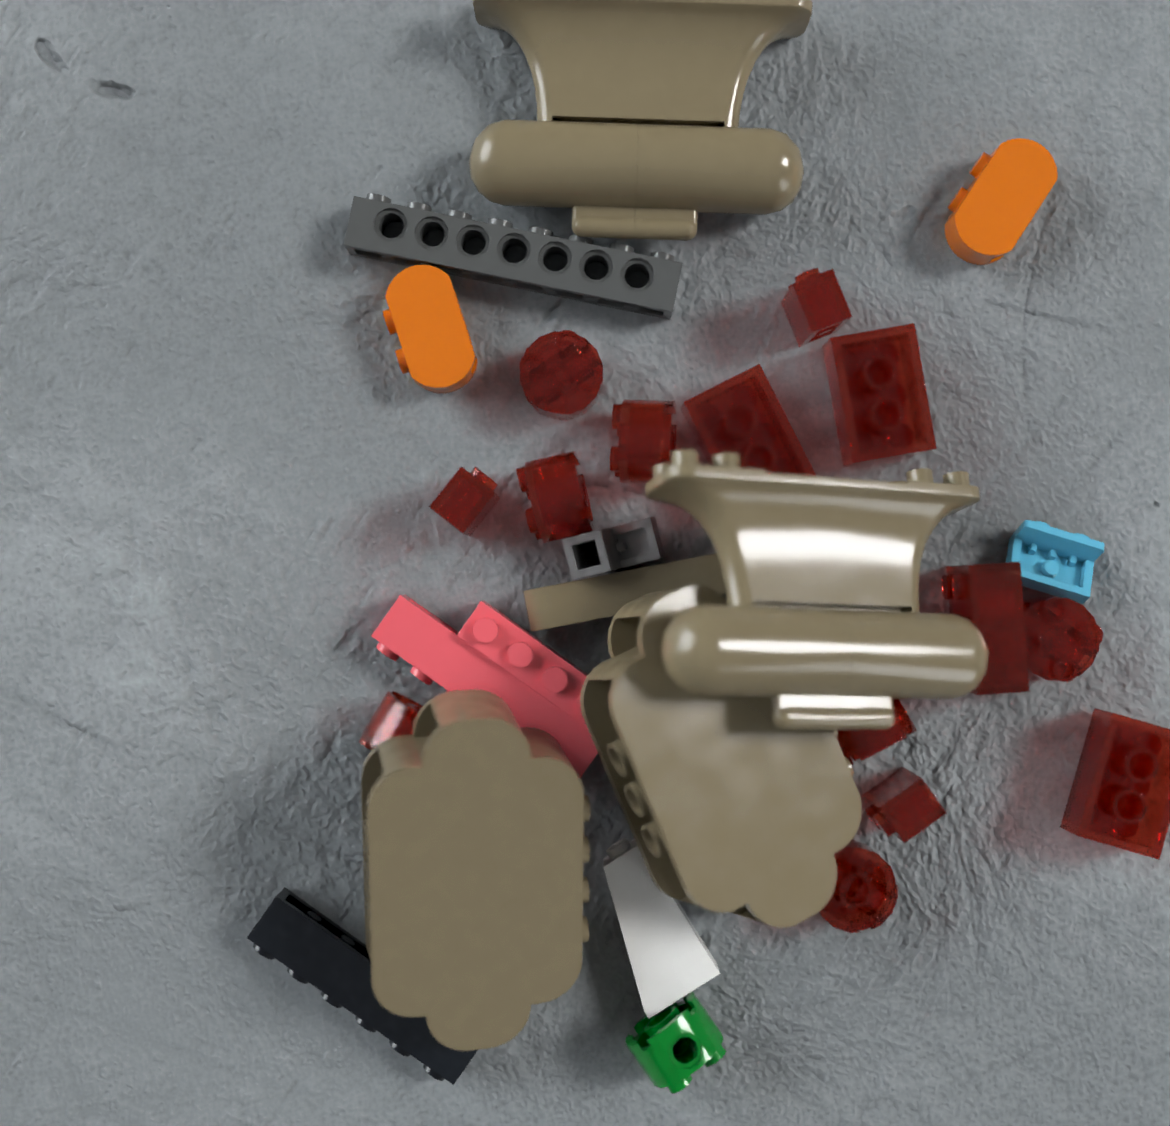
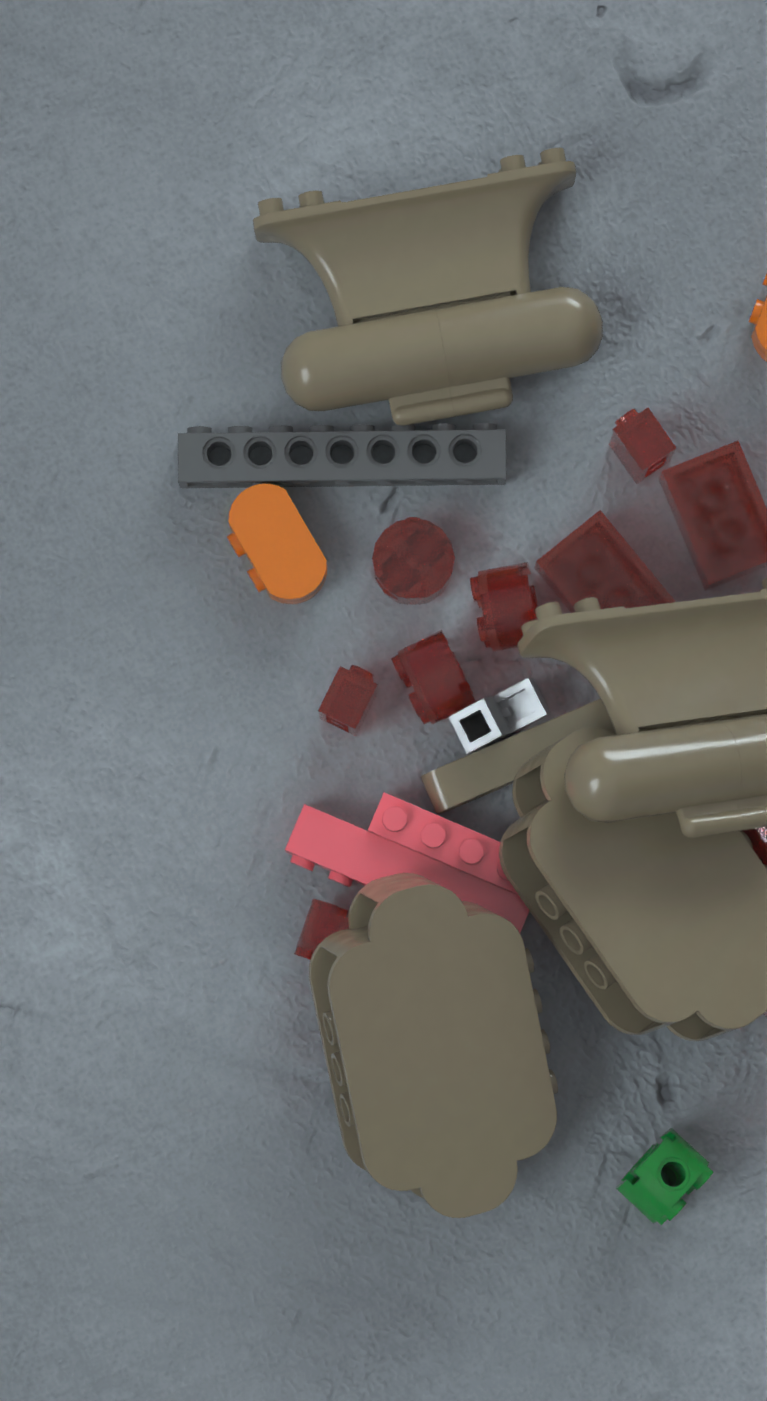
camera: 15 degrees left, 5 degrees down
black brick [247,888,478,1085] -> none
white slope [603,838,720,1018] -> none

